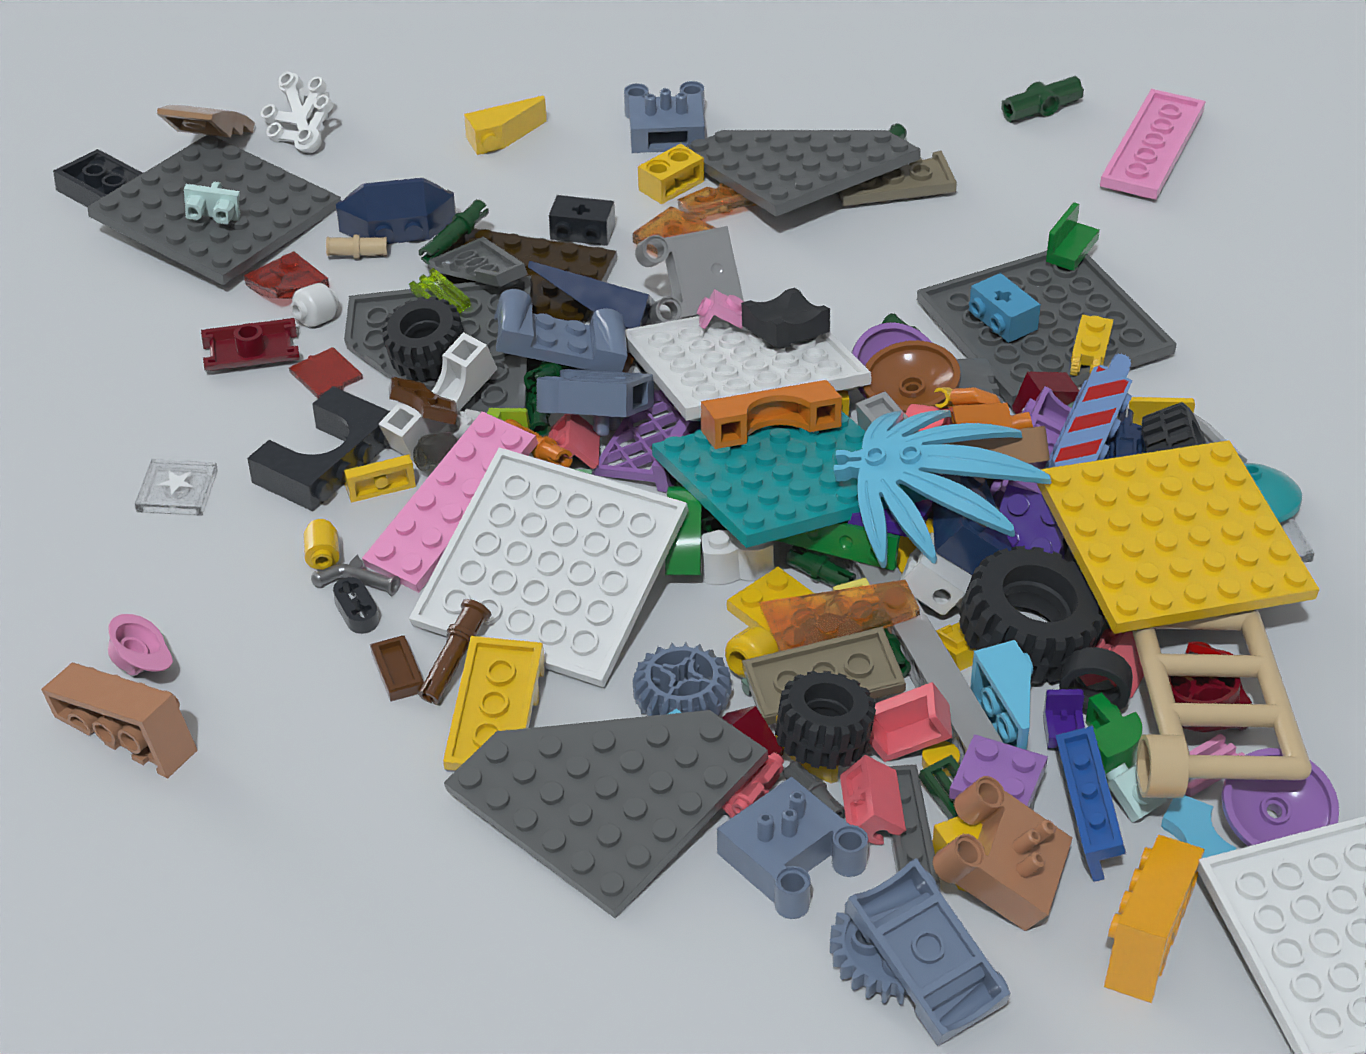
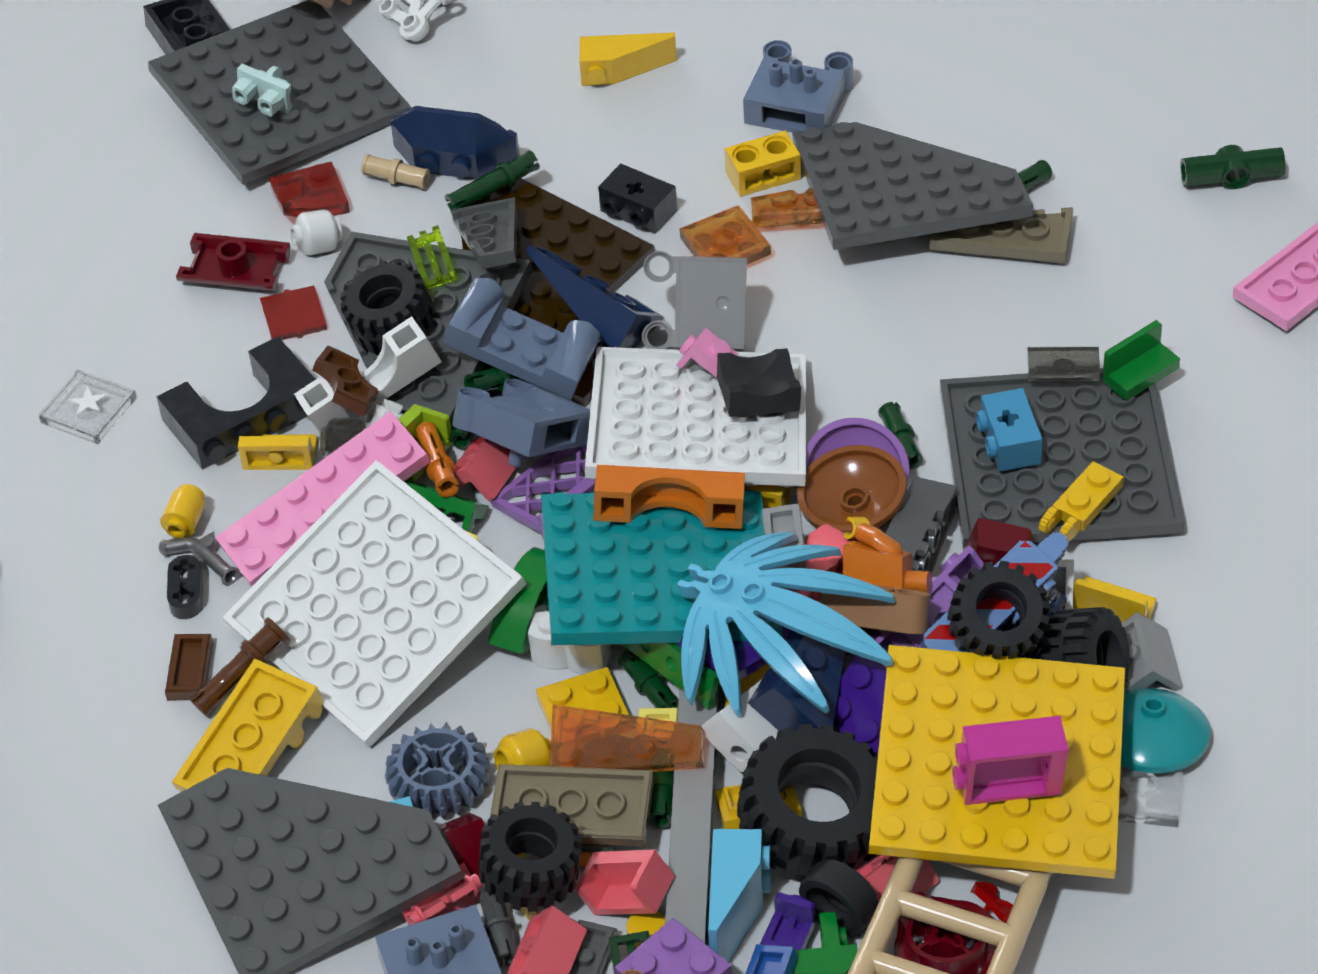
camera: 25 degrees right, 5 degrees up
none -> black tyre [947,561,1050,660]
none -> dark pink window [952,716,1069,805]
none -> clear smoke plate [1027,347,1100,381]

